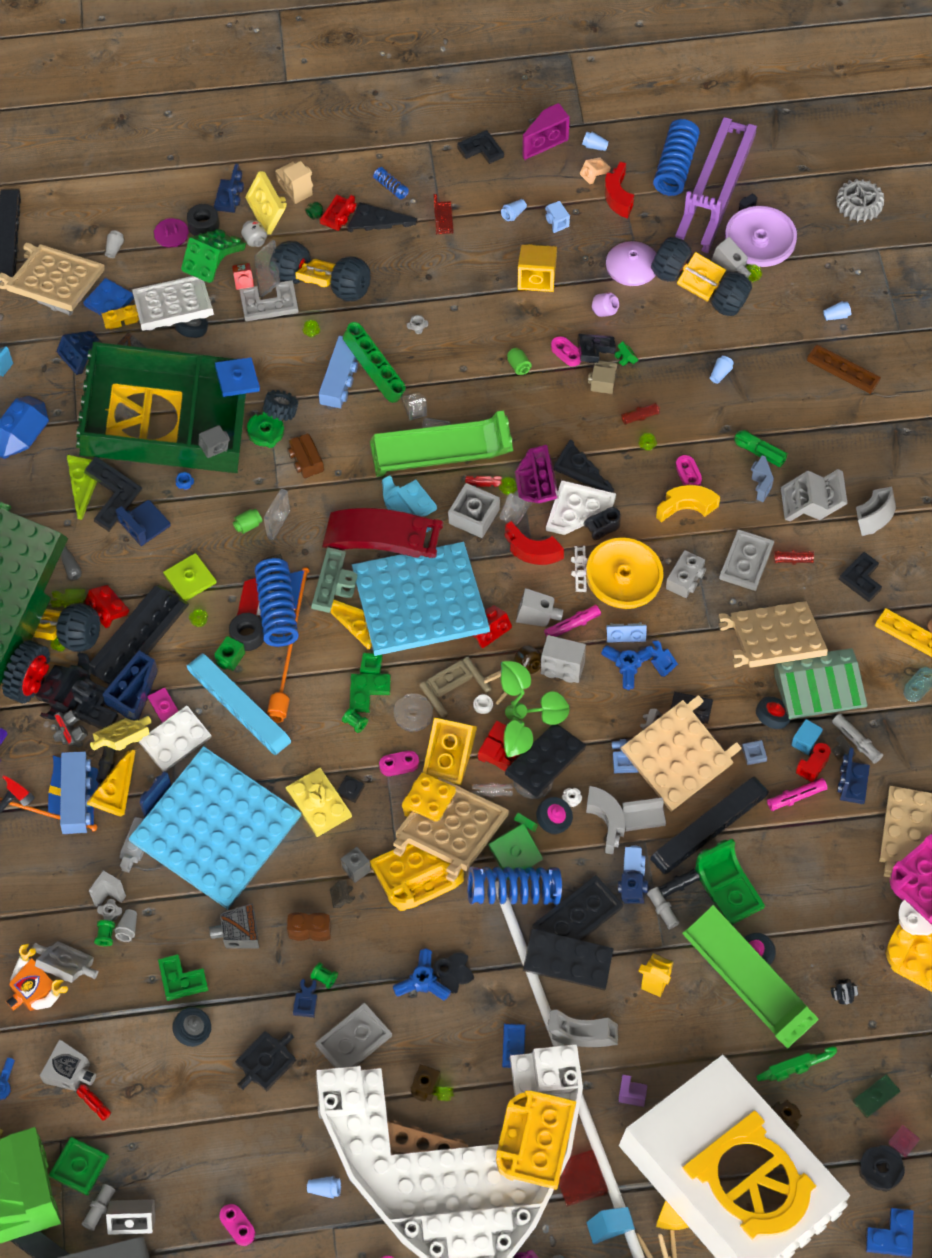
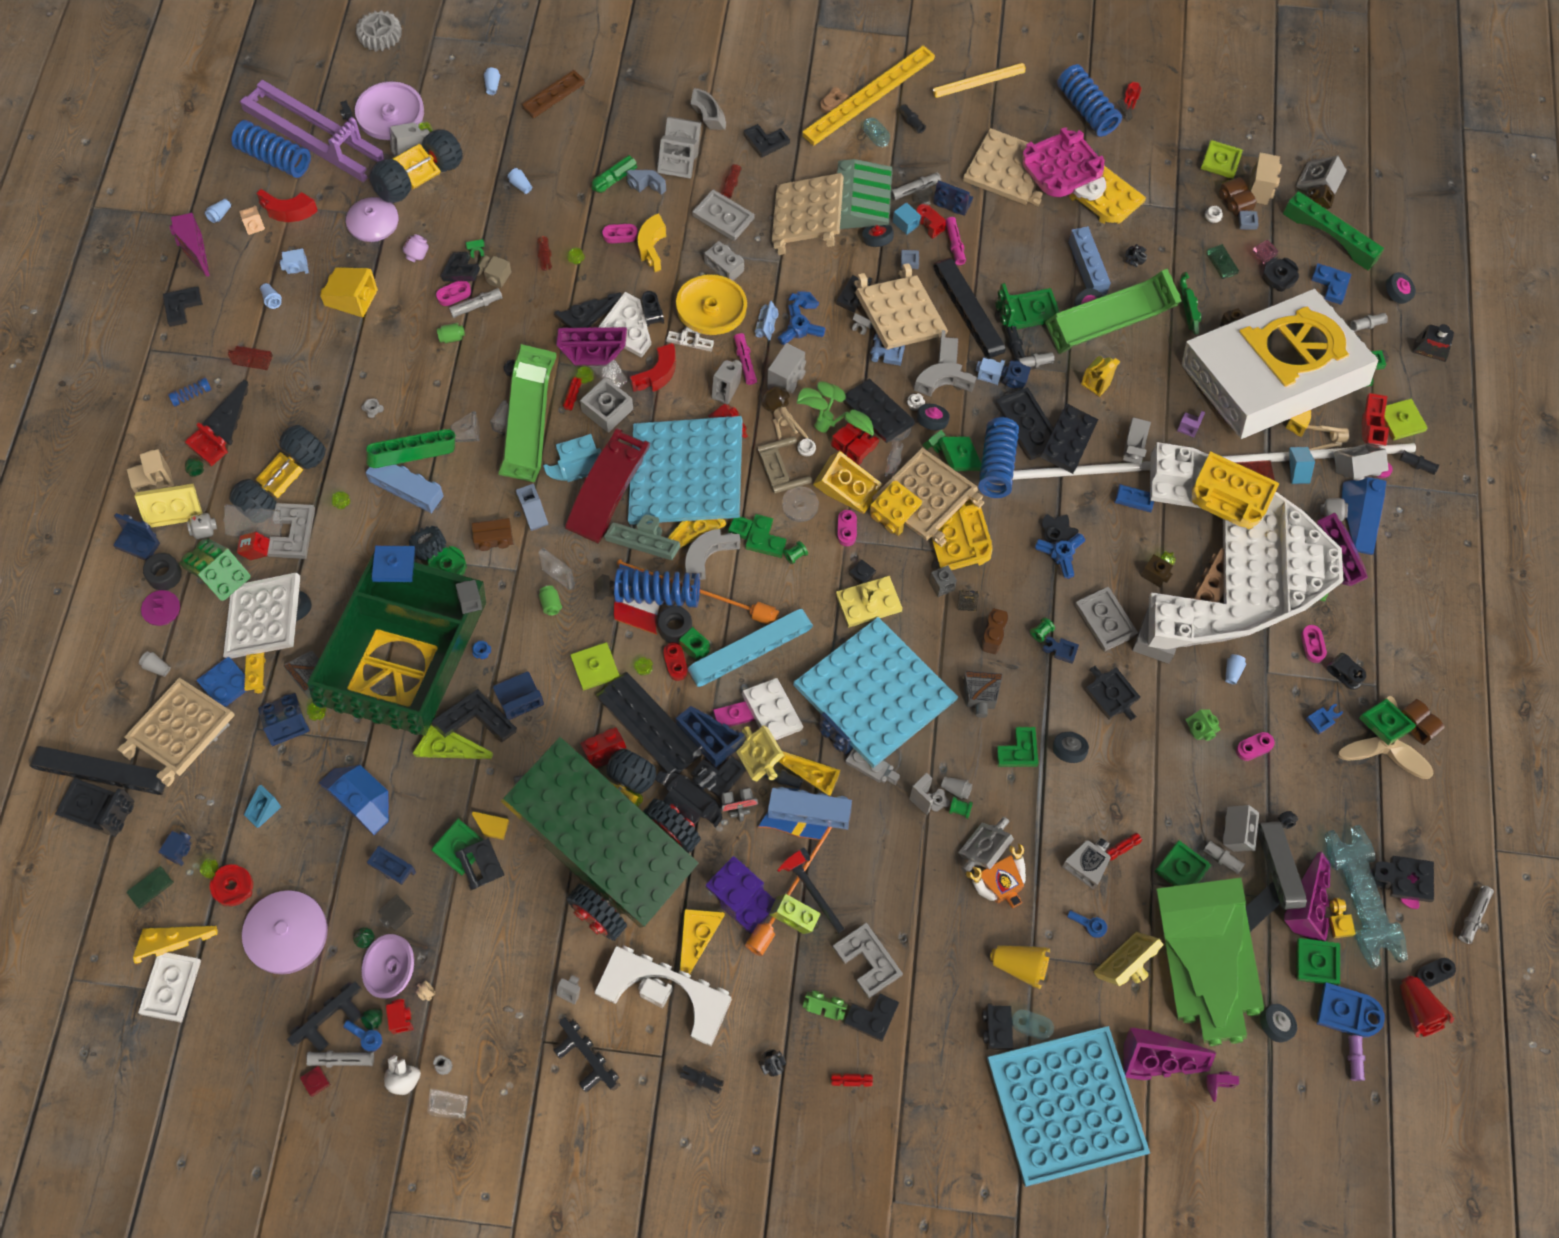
camera: 80 degrees left, 5 degrees up
none -> light grey pin [449,288,502,318]
none -> sand blue slope [516,484,549,531]
none -> red plate [663,643,688,681]
none -> light grey arch [685,529,740,580]
none -> medium blue brick [1068,227,1111,295]
none -> bright green brick [1186,709,1221,741]

